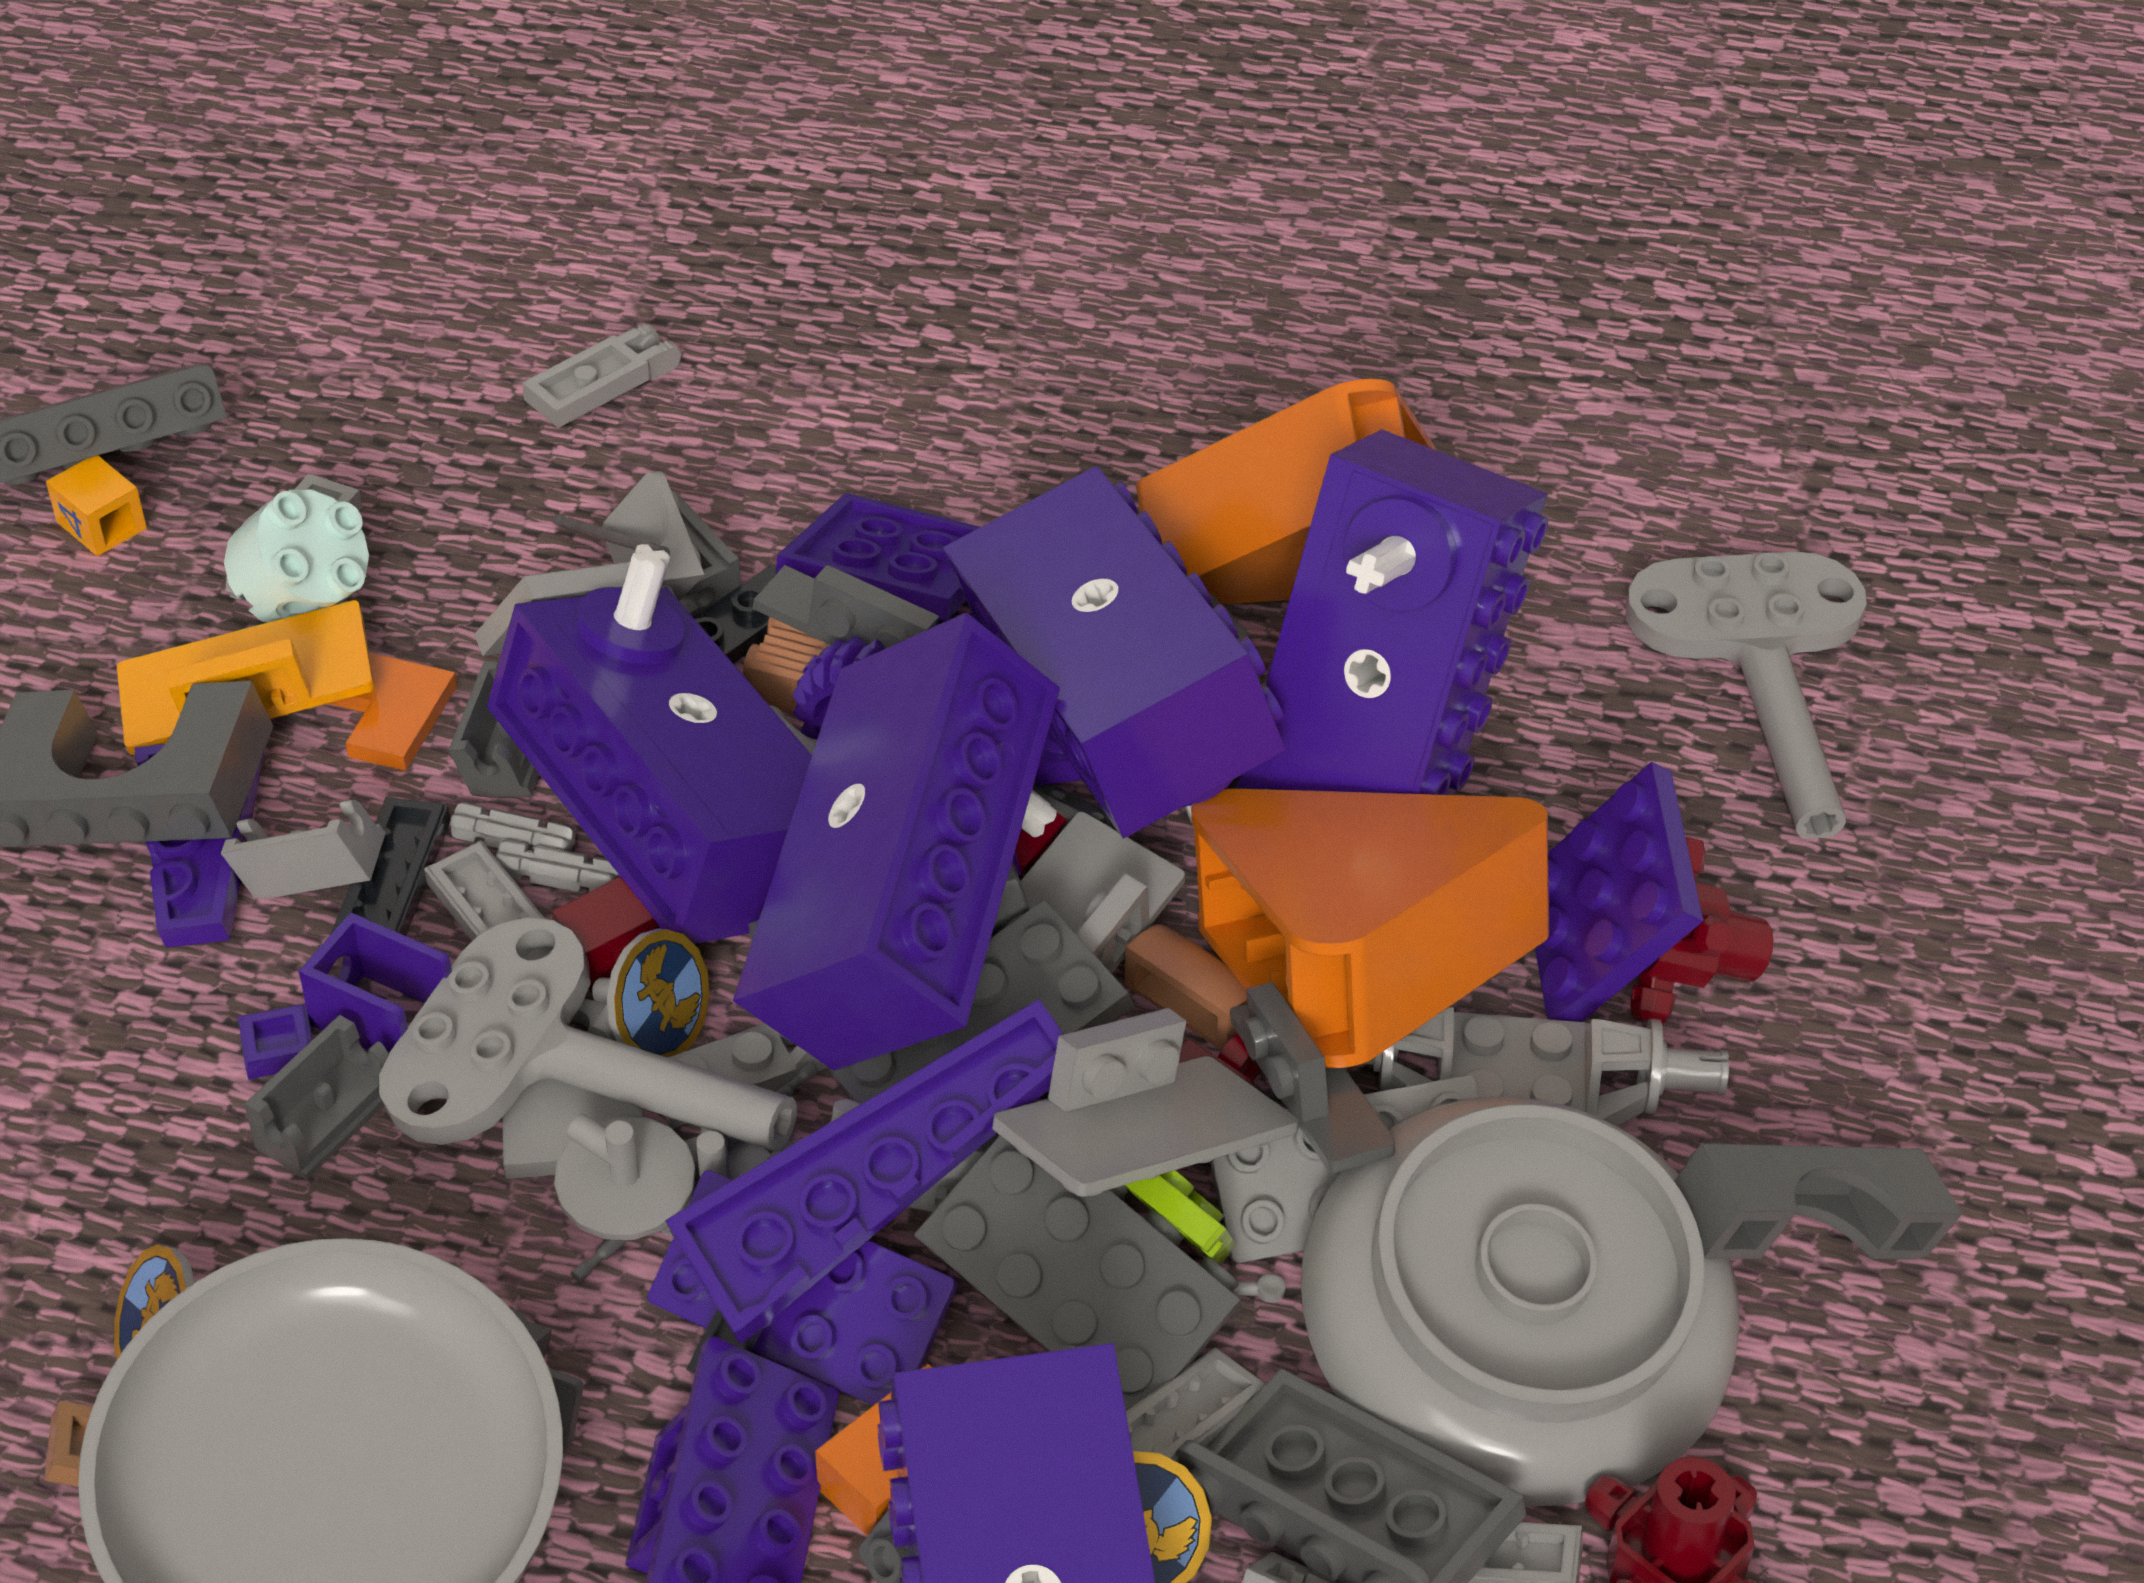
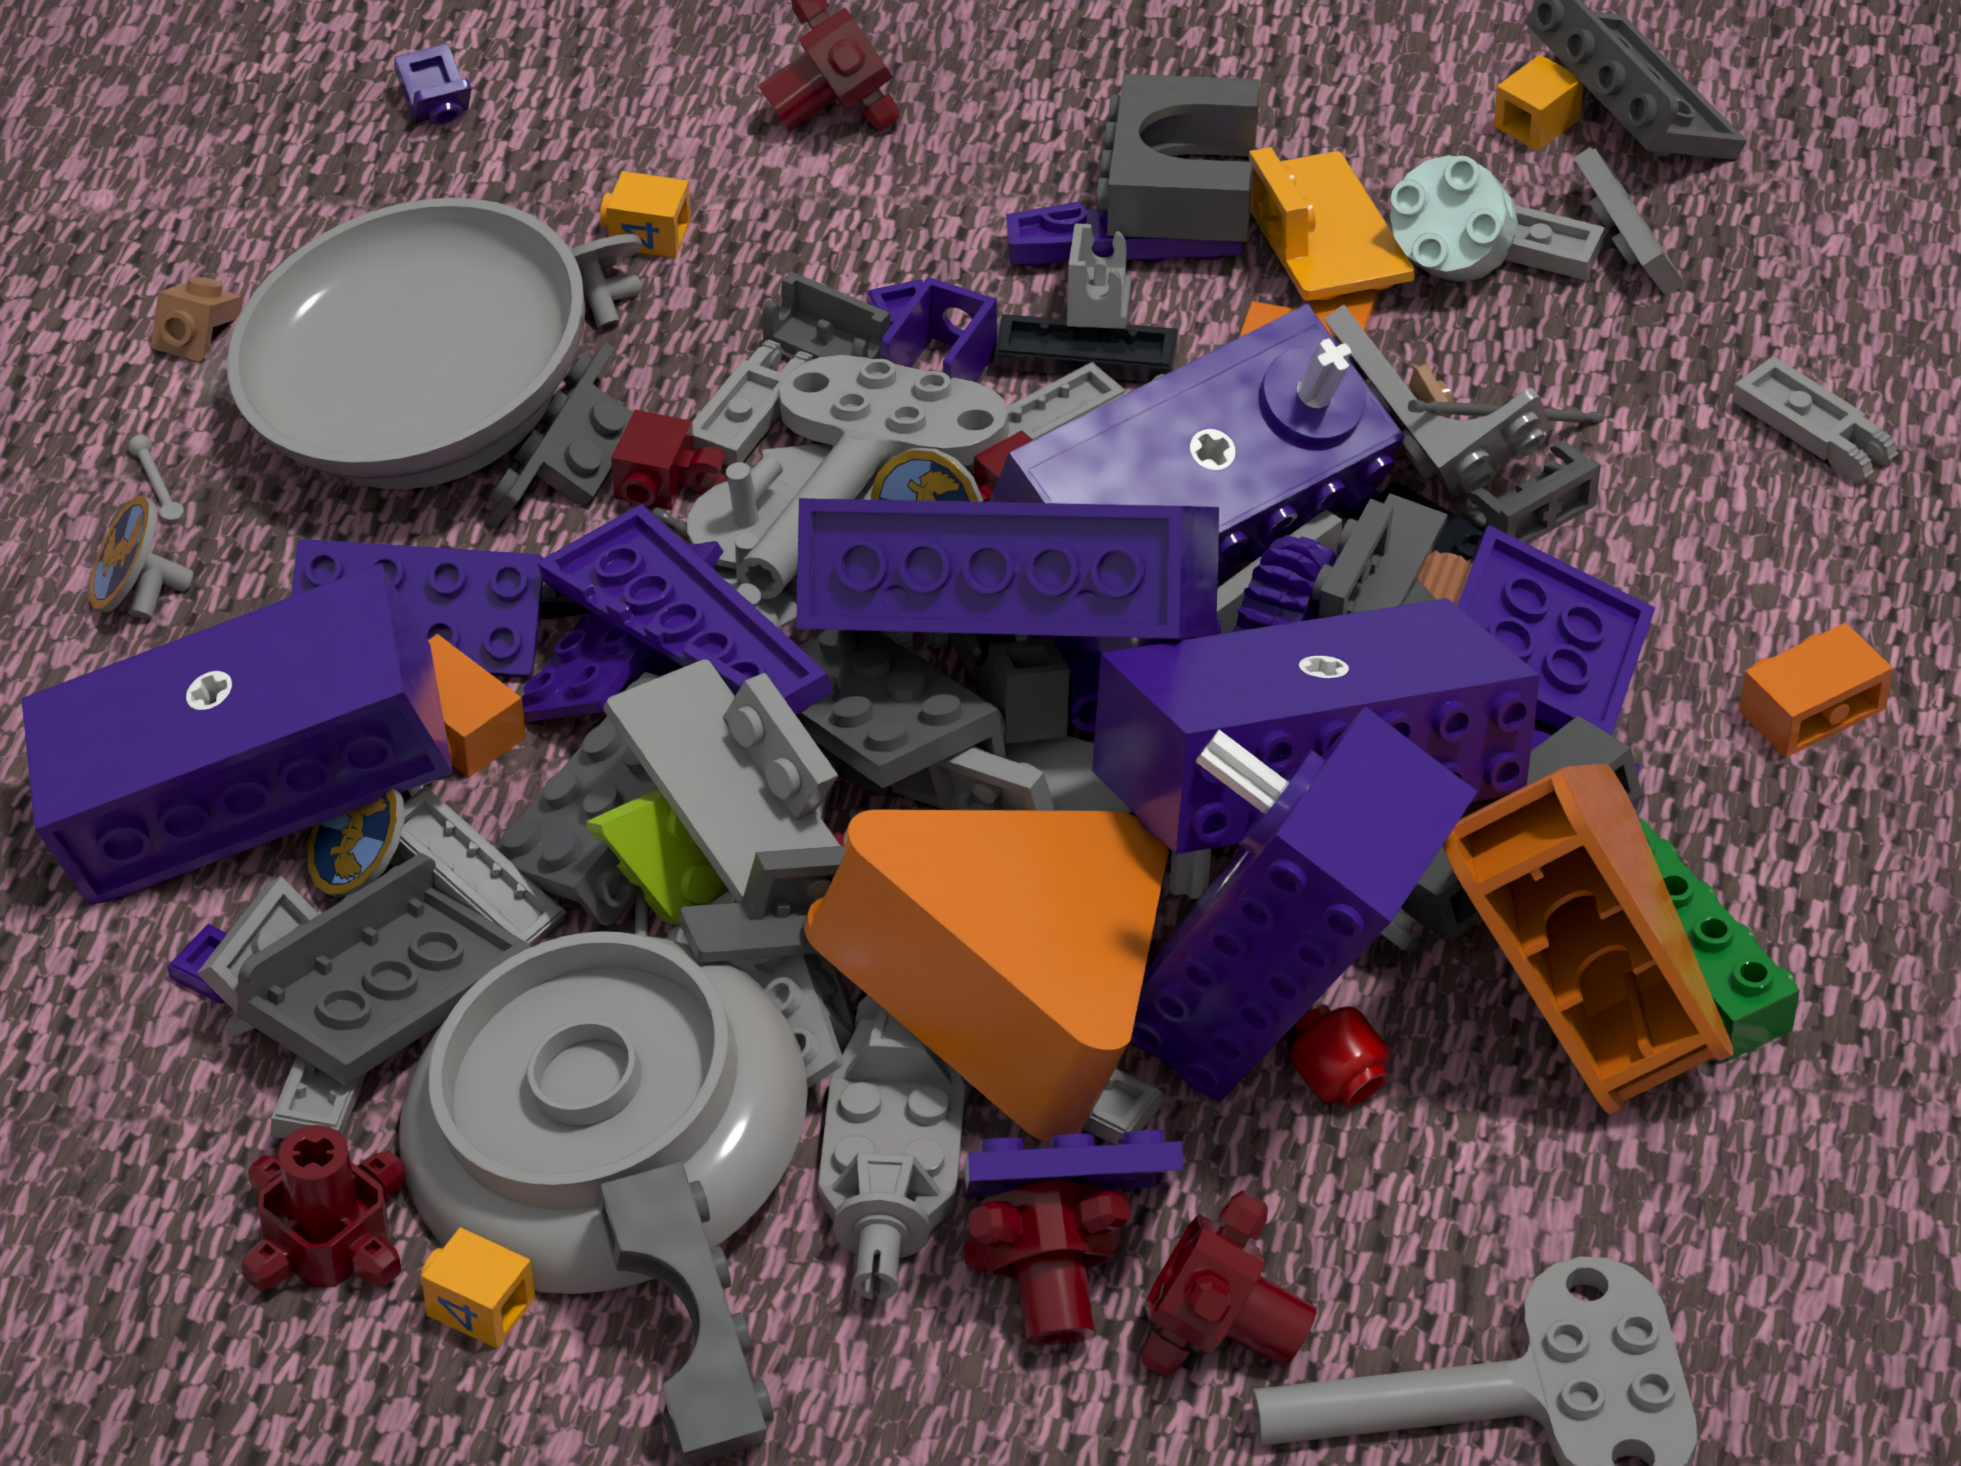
camera: 90 degrees right, 0 degrees up
none -> light orange brick [420,1227,536,1348]
none -> light orange brick [600,171,691,258]
none -> dark red brick [611,410,727,510]
none -> light grey hinge [692,339,813,466]
none -> dark red piece [1141,1190,1317,1377]
none -> light grey plate [1574,147,1683,295]
none -> orange brick [1739,622,1893,758]

